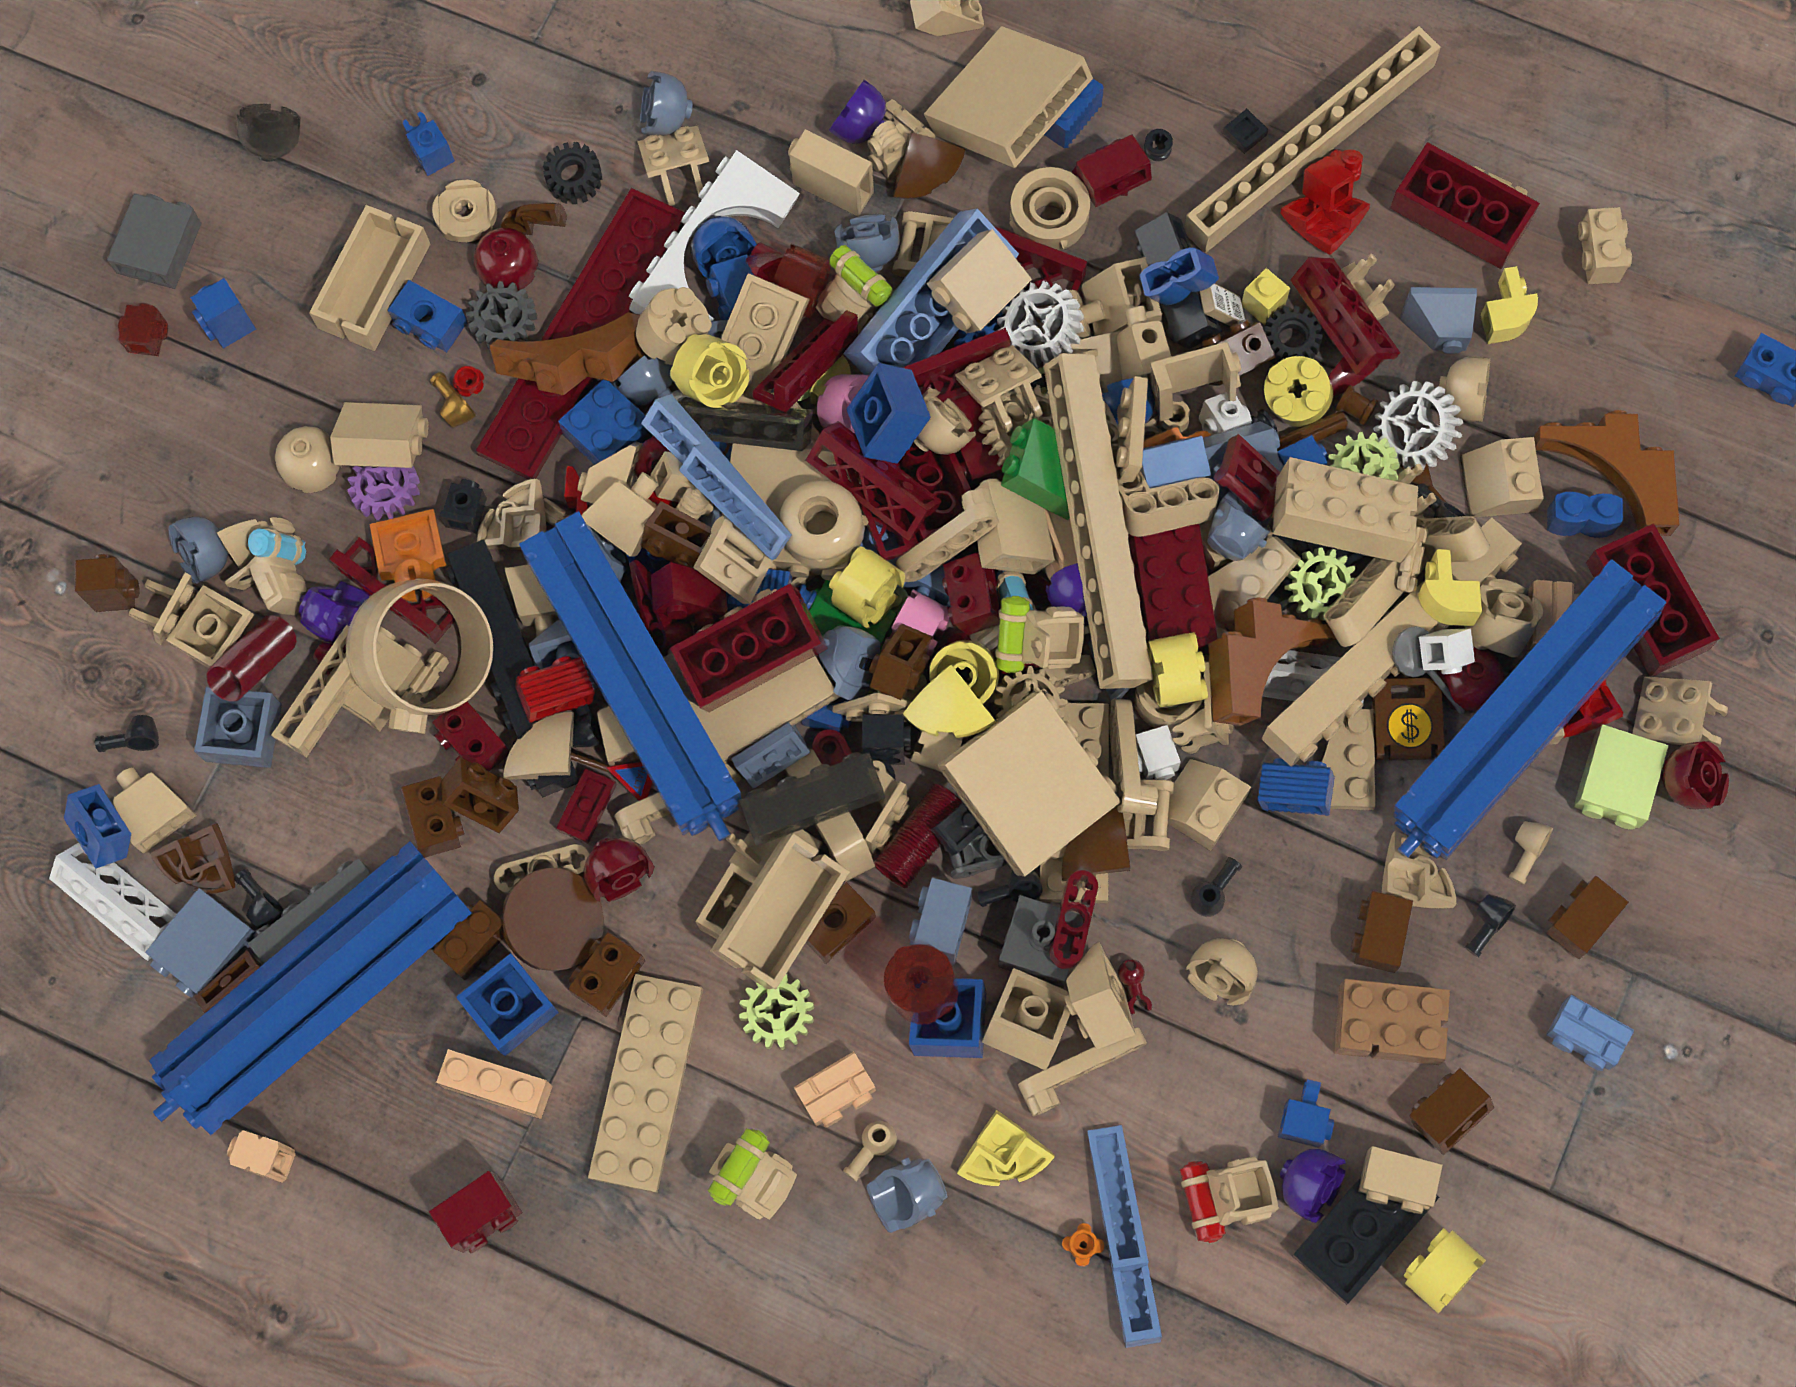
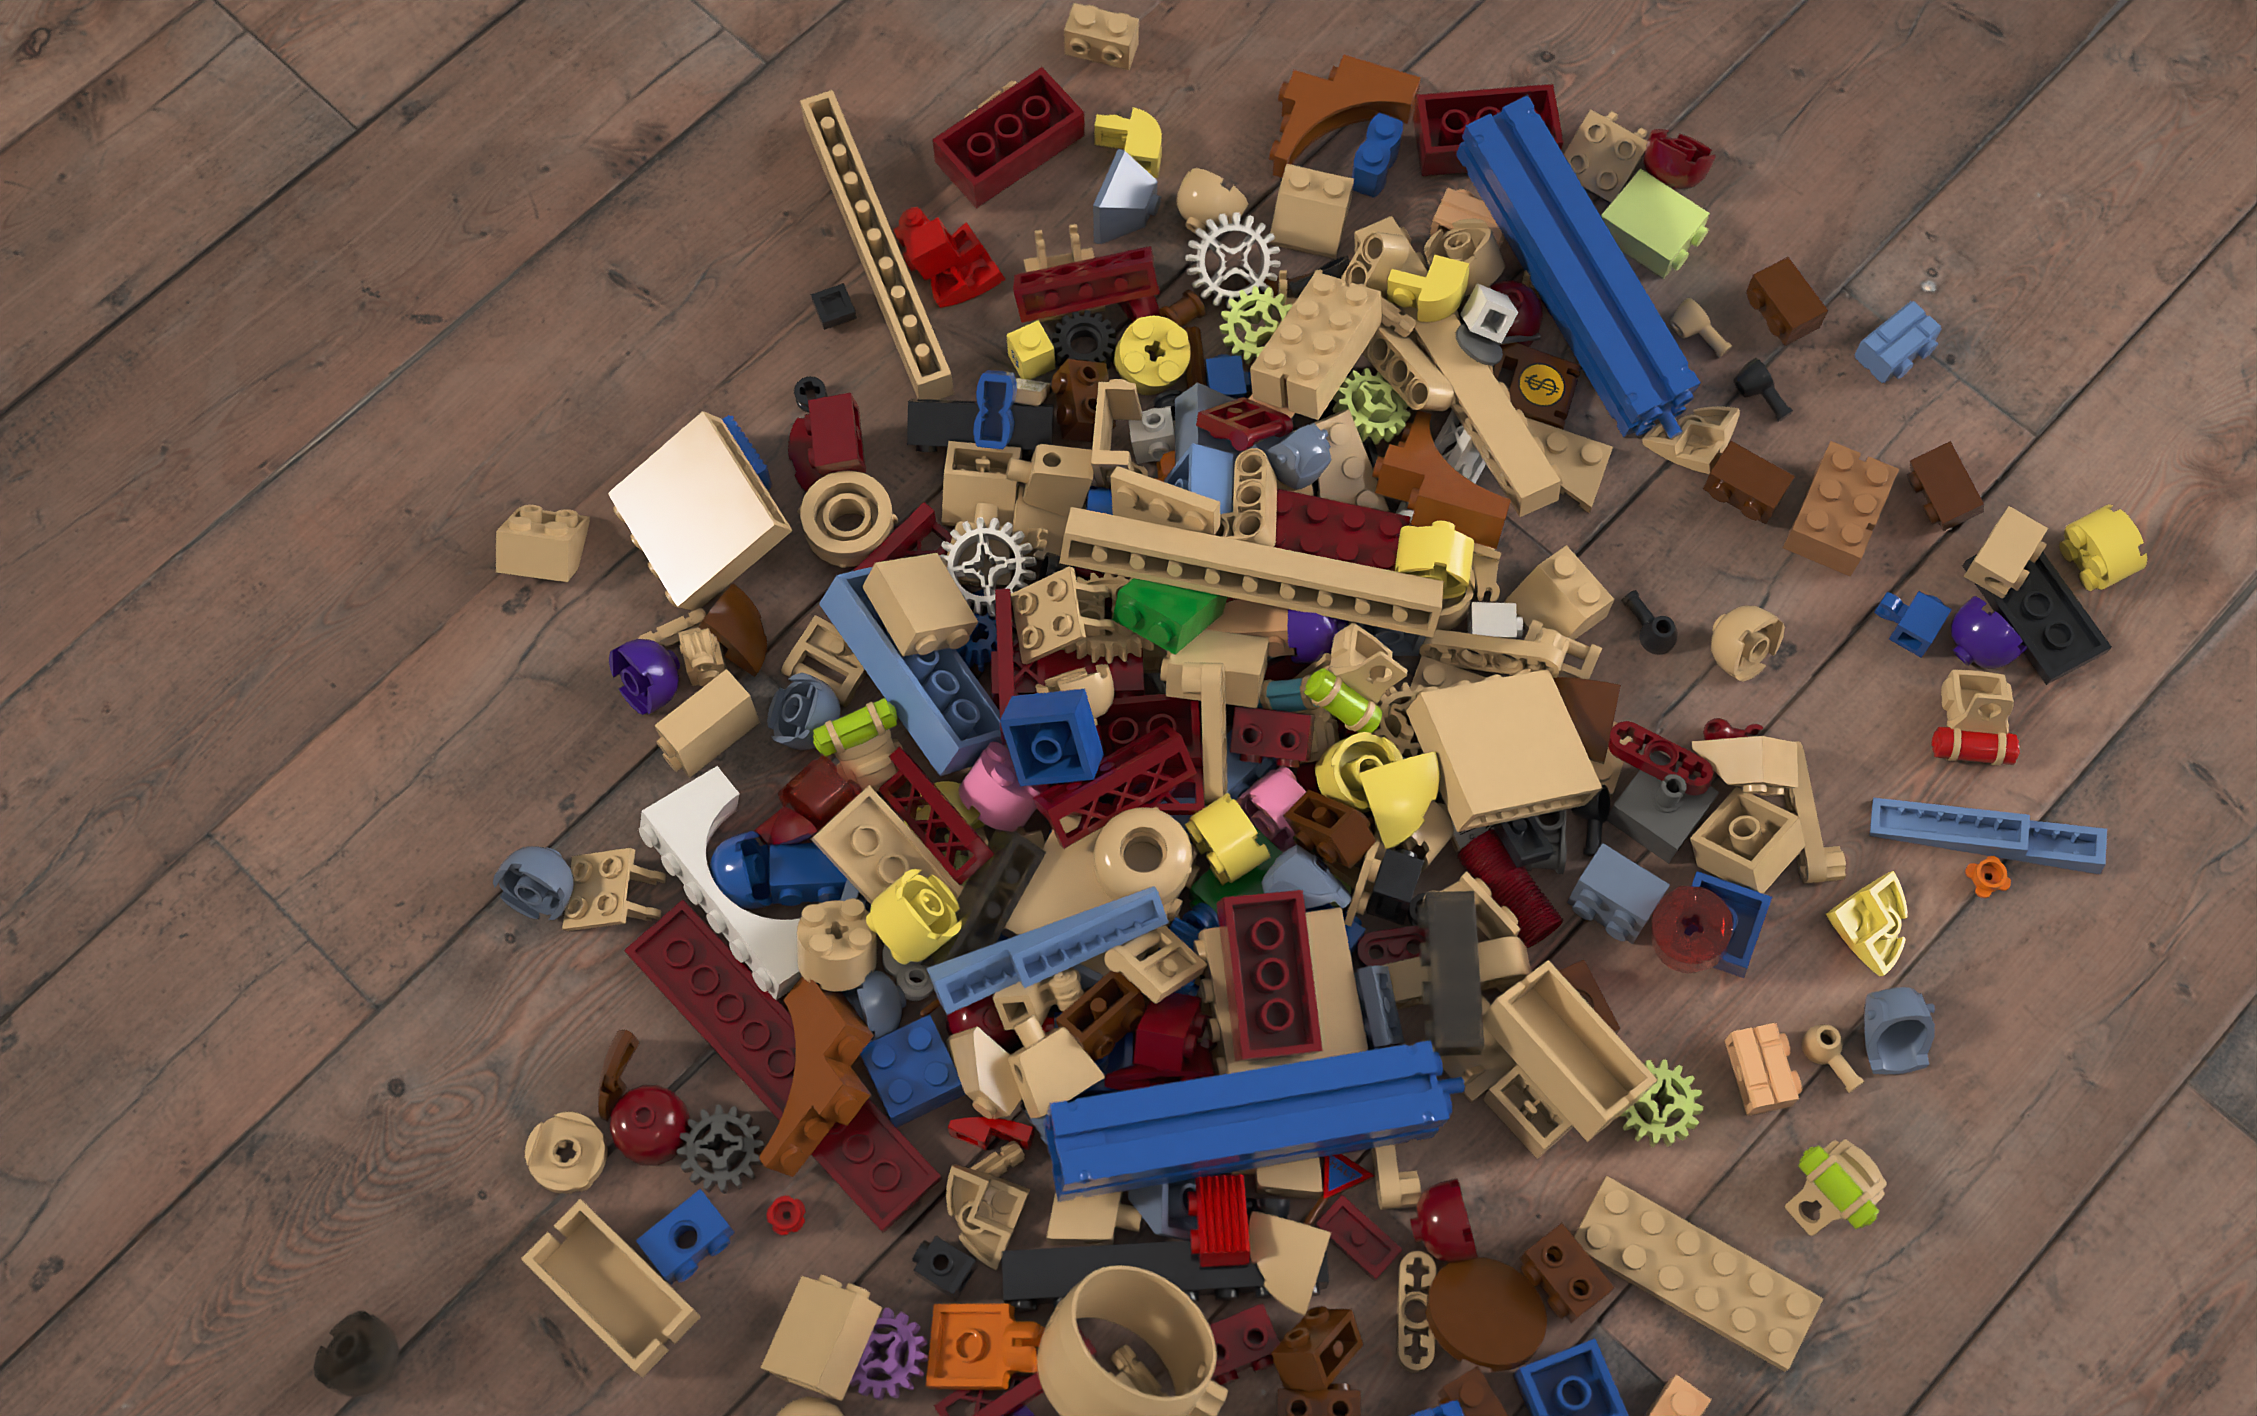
camera: 75 degrees left, 5 degrees down
blue brick [403,112,455,176] -> none
pearl gold bar [430,372,476,428] -> none
black tyre [543,142,603,205] -> none
blue brick [1258,758,1335,816] -> none

